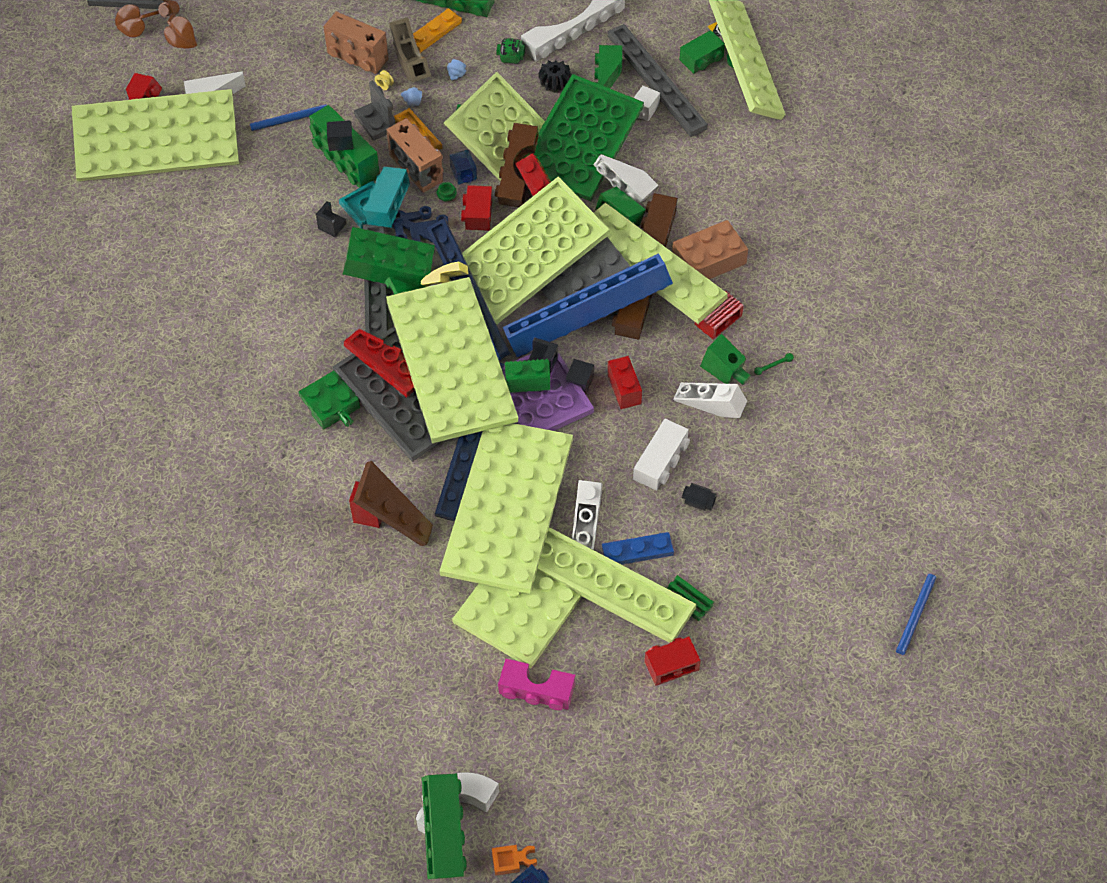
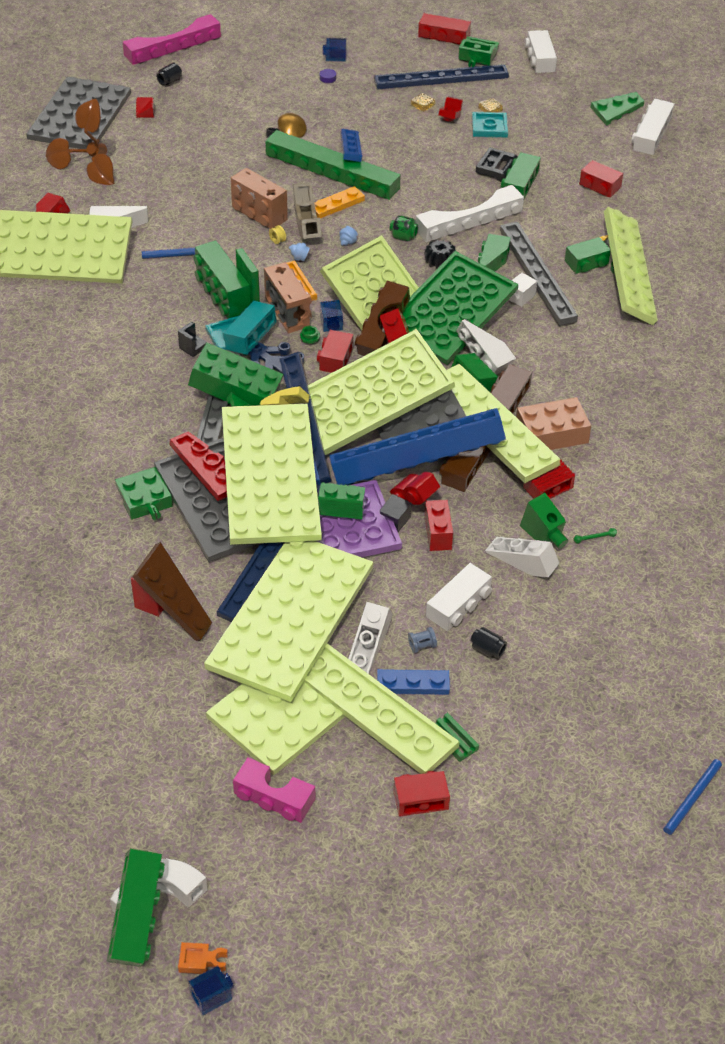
camera: 10 degrees right, 10 degrees down
black panel [327,120,354,151] -> none
dark grey bracket [354,80,395,141] -> none
black panel [528,338,558,374] -> none
none -> green tile [235,248,260,303]
none -> red brick [389,472,440,505]
none -> sand blue bush [408,627,437,653]

